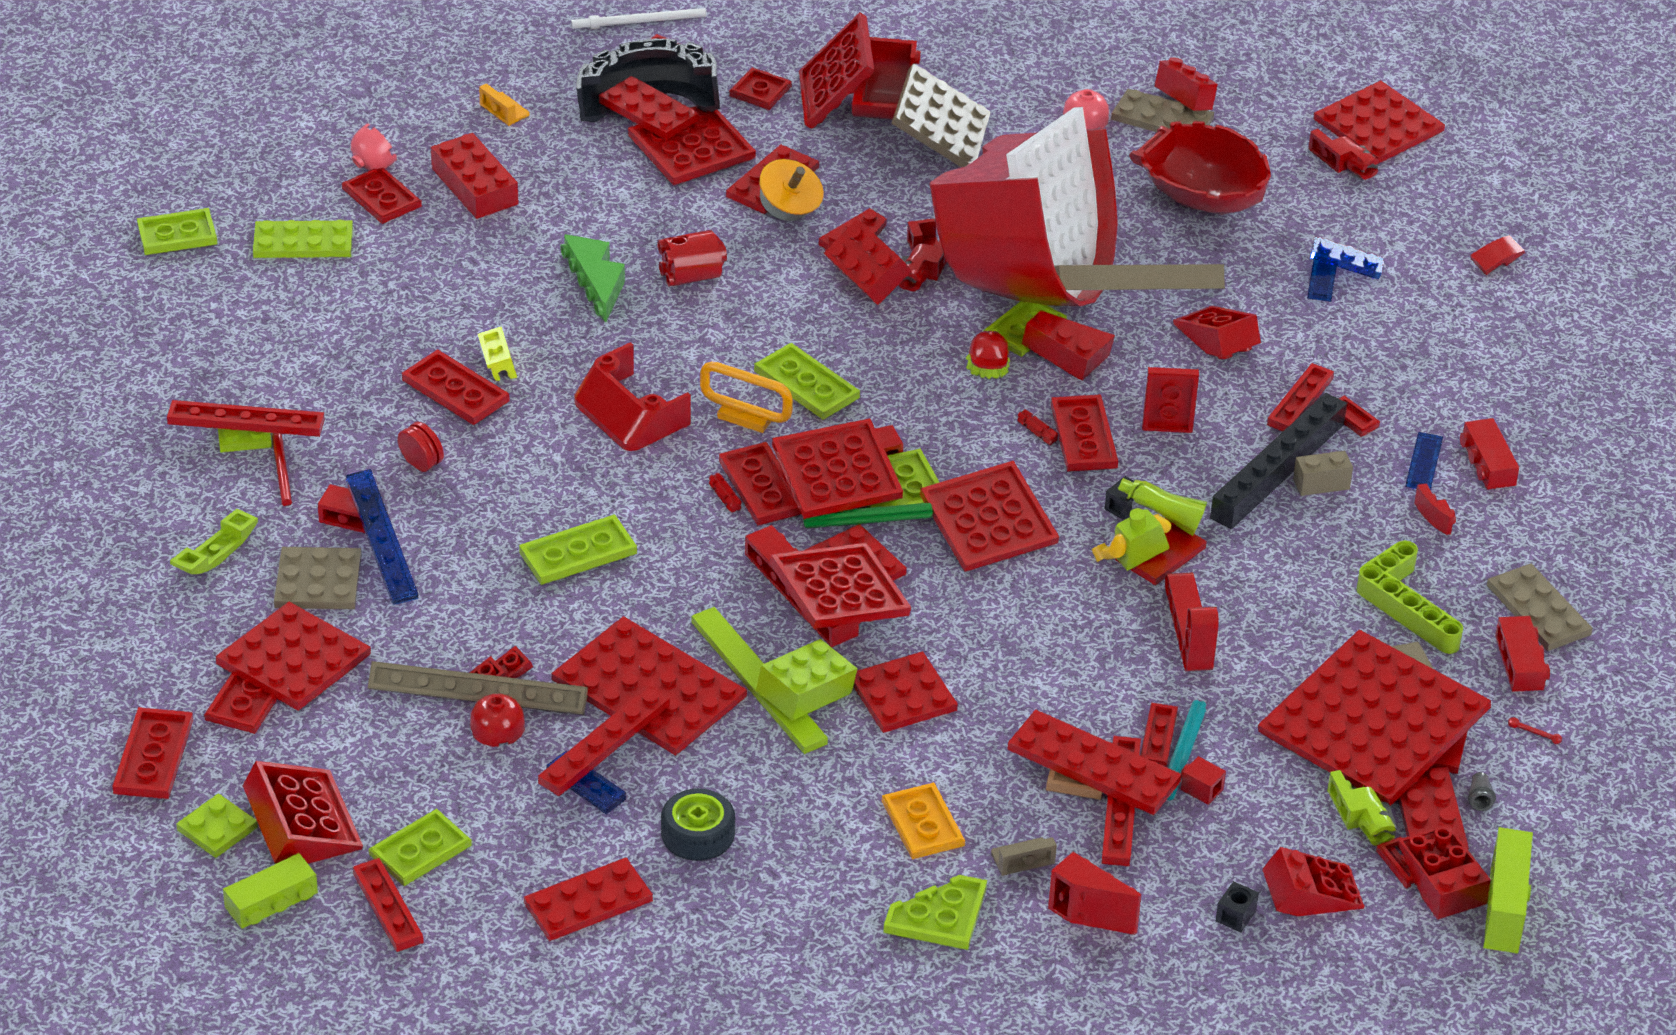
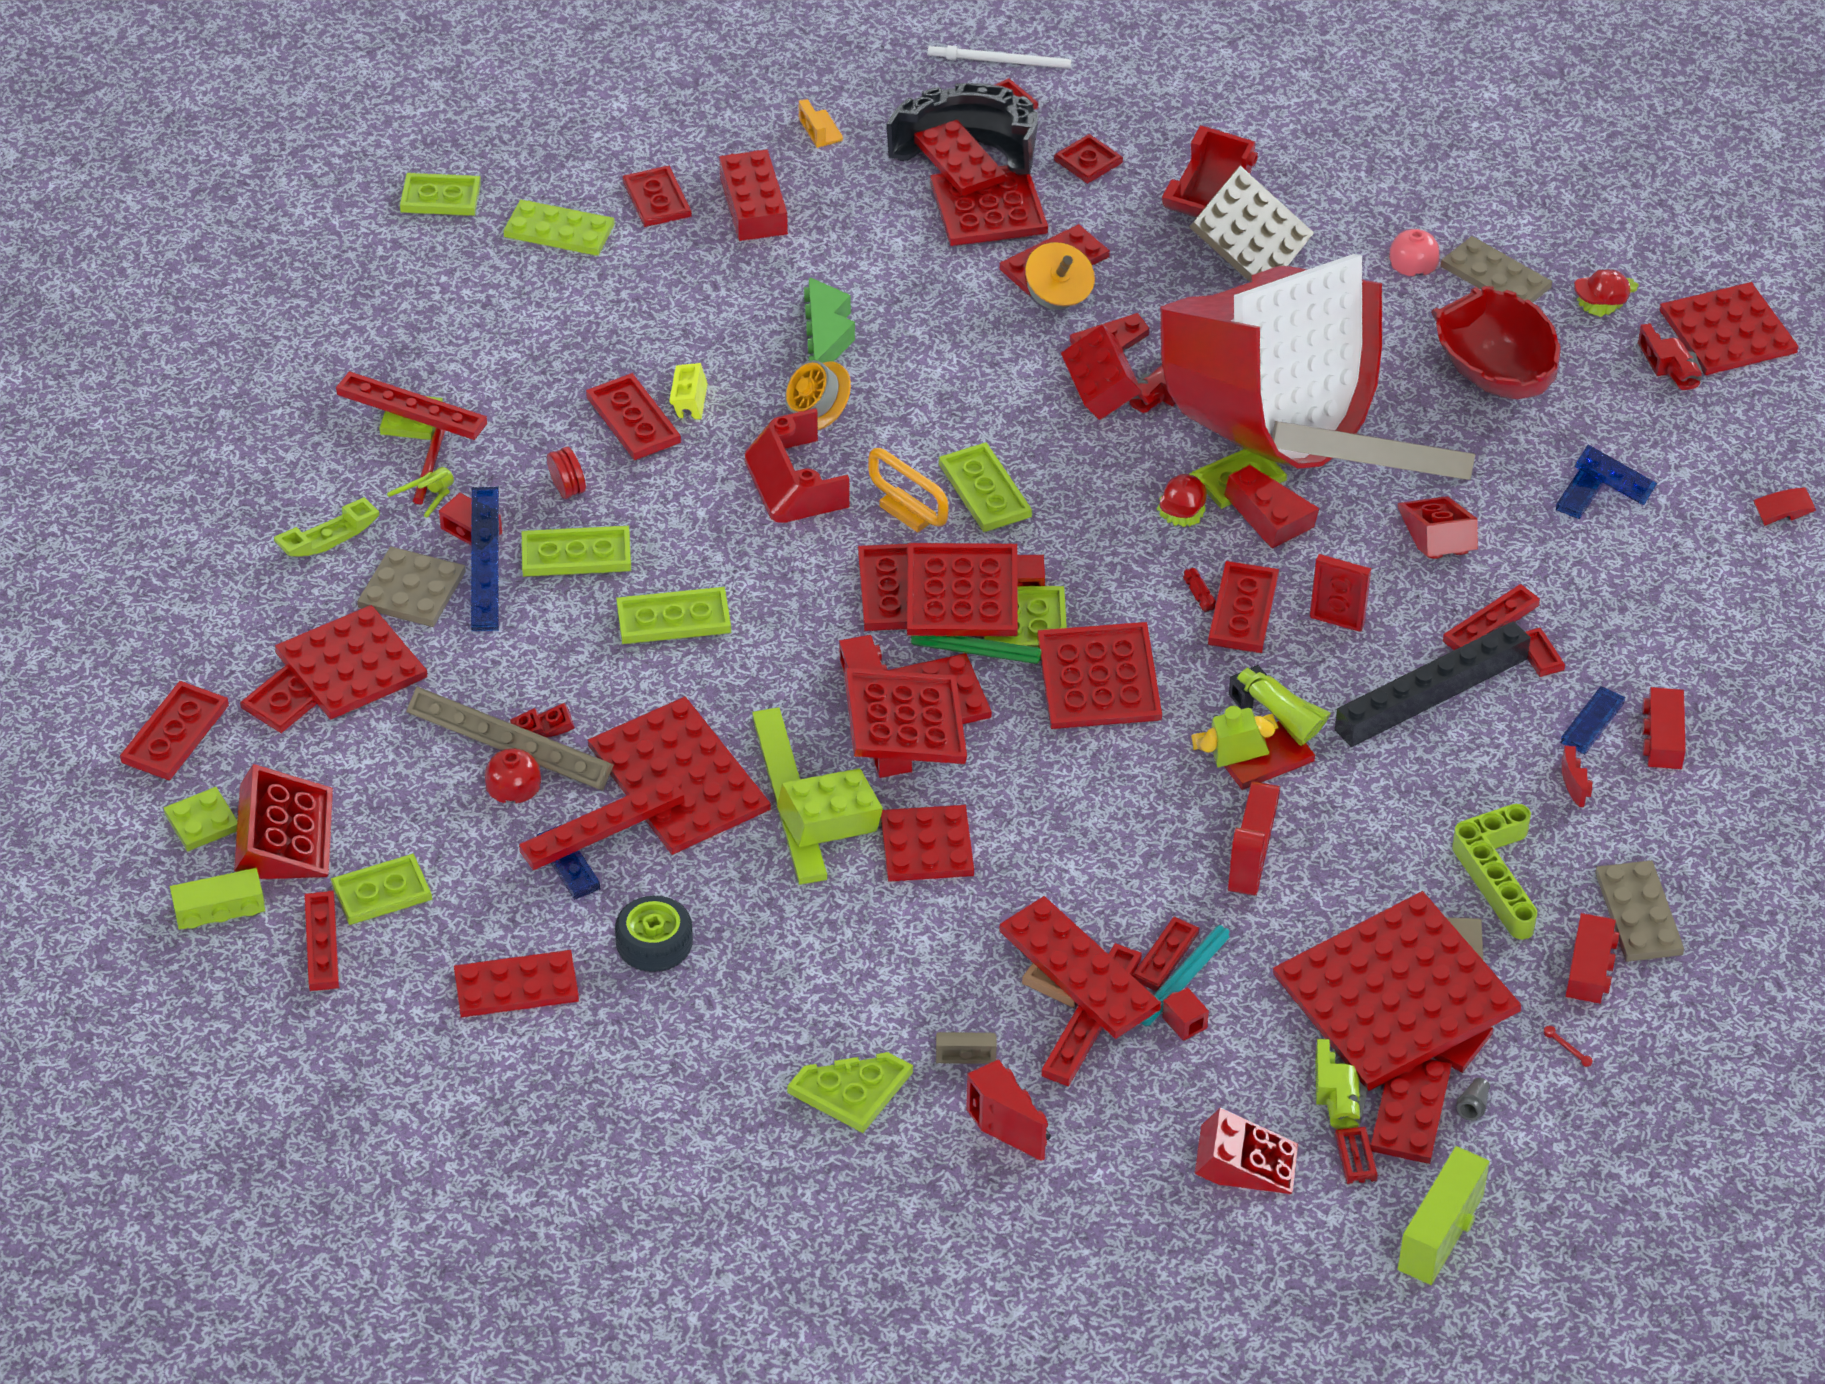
camera: 20 degrees right, 5 degrees up
coral cylinder [351,124,397,171] -> none
red cylinder [657,230,727,287] -> none
red axle [709,473,742,513] -> none
red plate [799,12,874,129] -> none
light orange tile [882,782,965,859] -> none
red brick [1154,57,1218,111] -> none
black brick [1215,881,1259,933] -> none
dark tan brick [1293,450,1353,496] -> none
red slope [1398,824,1491,920] -> none
none -> lime plant [387,467,454,518]
none -> lime plate [521,525,631,577]
none -> light orange piece [785,360,851,430]
none -> red hair [1574,269,1639,317]

